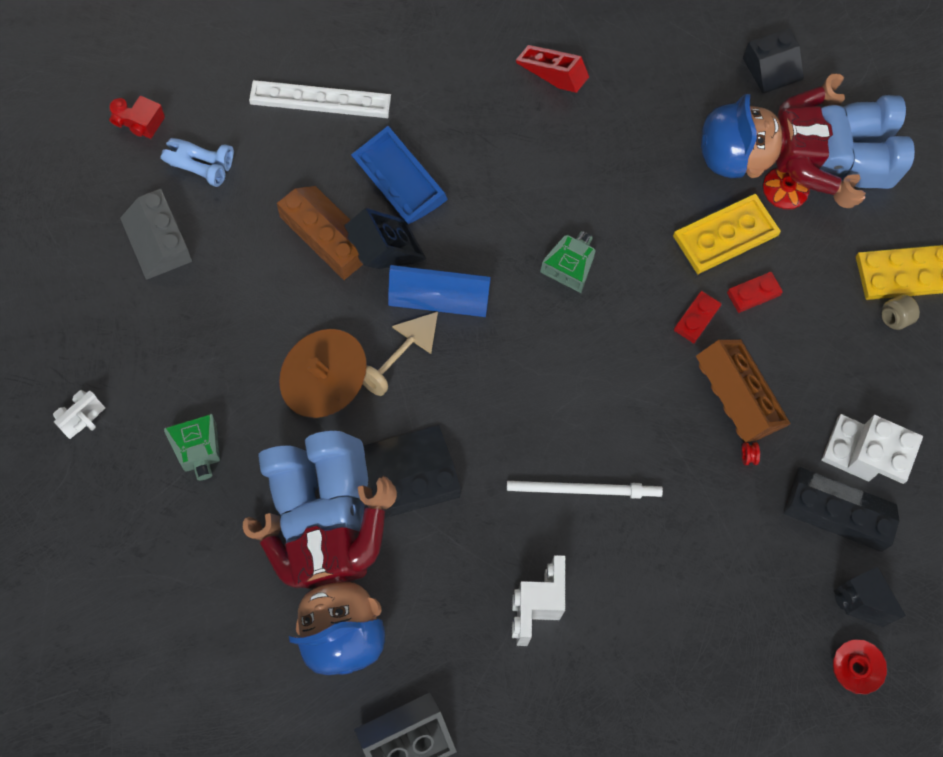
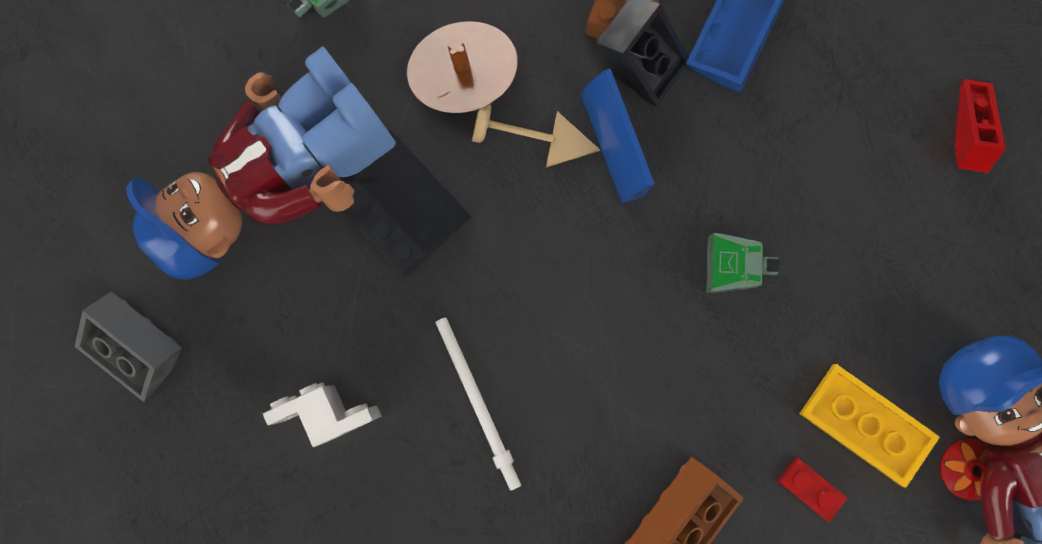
camera: 70 degrees right, 15 degrees up
red plate [674,291,722,344] -> none

